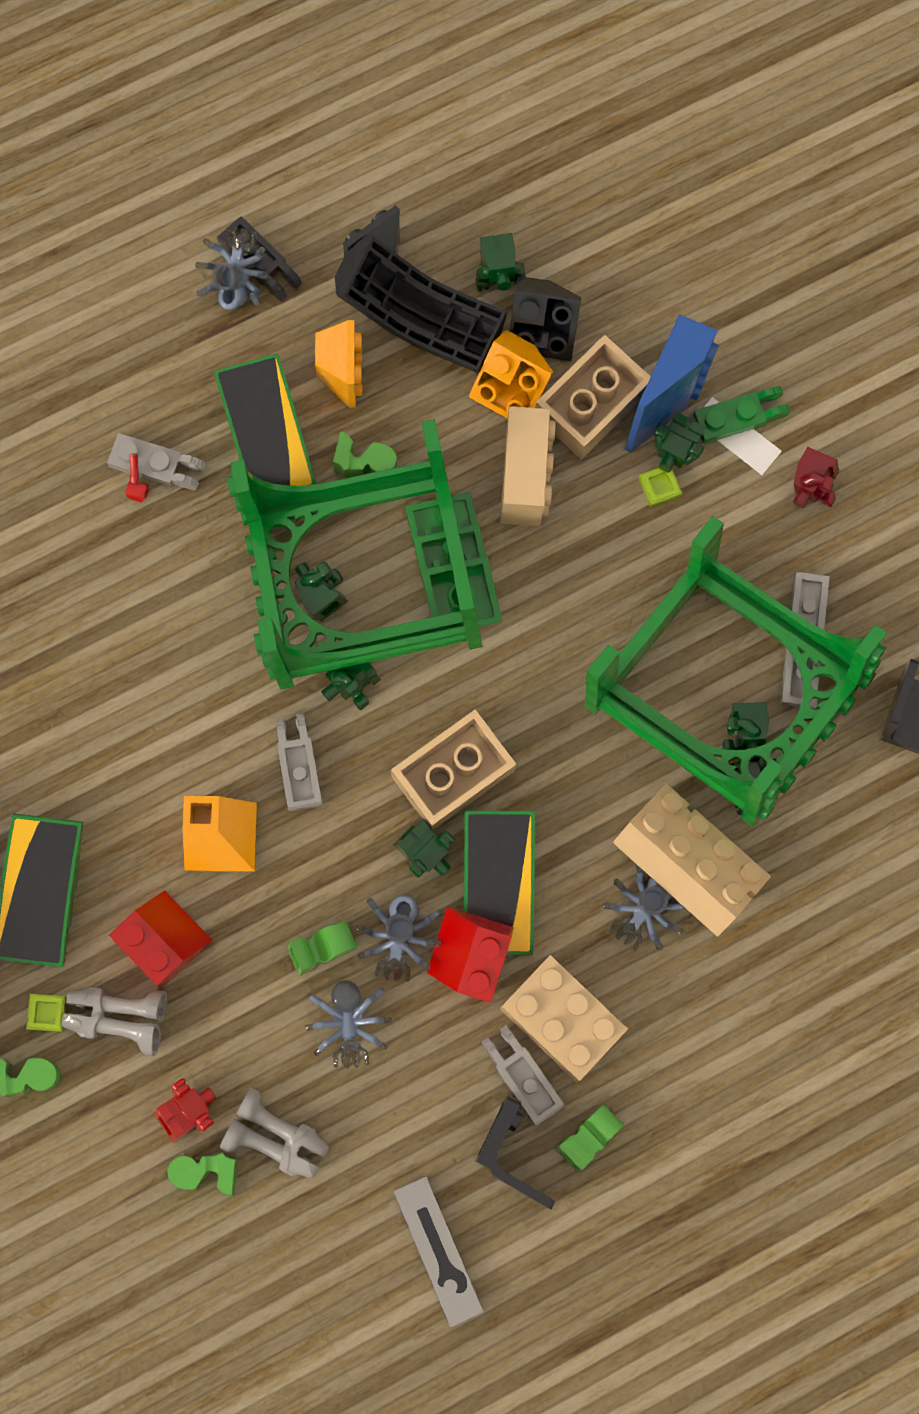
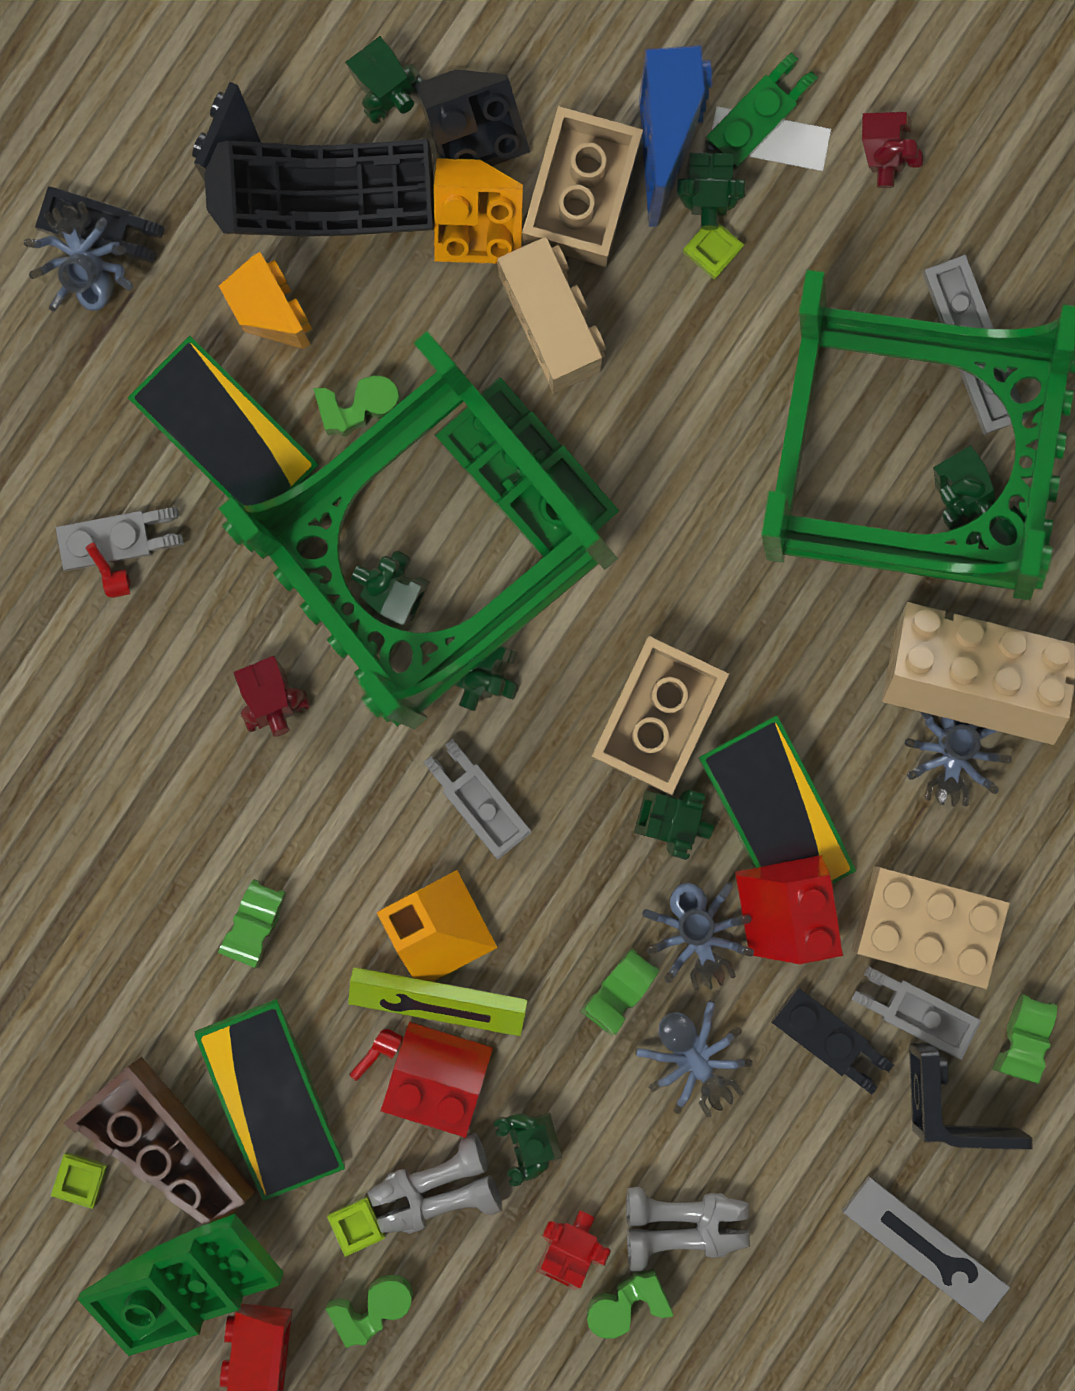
camera: 20 degrees left, 10 degrees up
none -> bright green leg [218,879,286,968]
none -> dark red piece [233,656,310,737]
none -> lime tile [348,968,528,1037]
none -> red hand [349,1029,403,1081]
none -> dark green piece [493,1112,562,1186]
none -> black hinge [771,987,894,1094]

